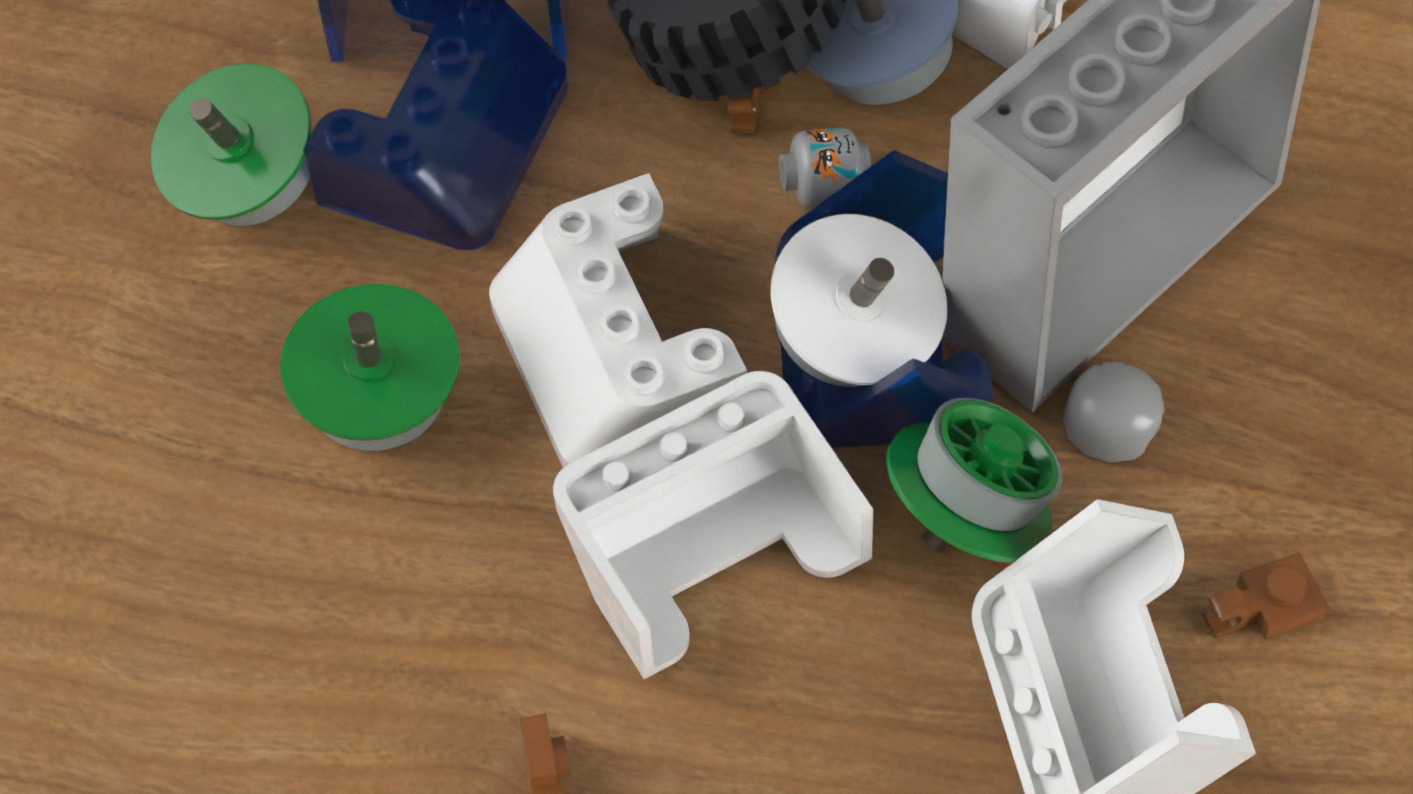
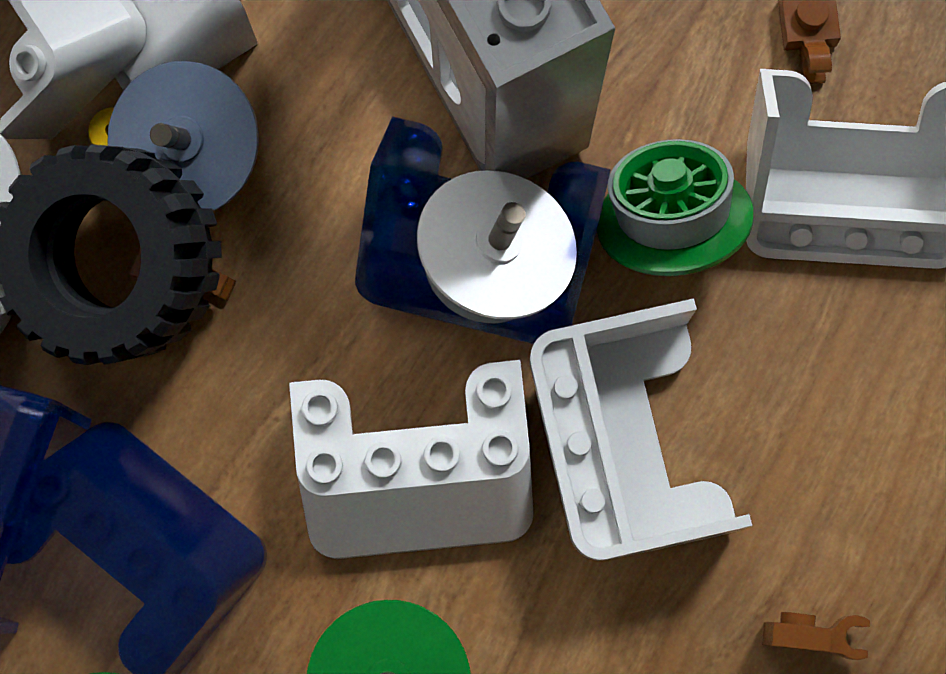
camera: 75 degrees left, 20 degrees up
light grey head [779,127,872,209] -> none
light grey hair [1063,361,1165,463] -> none

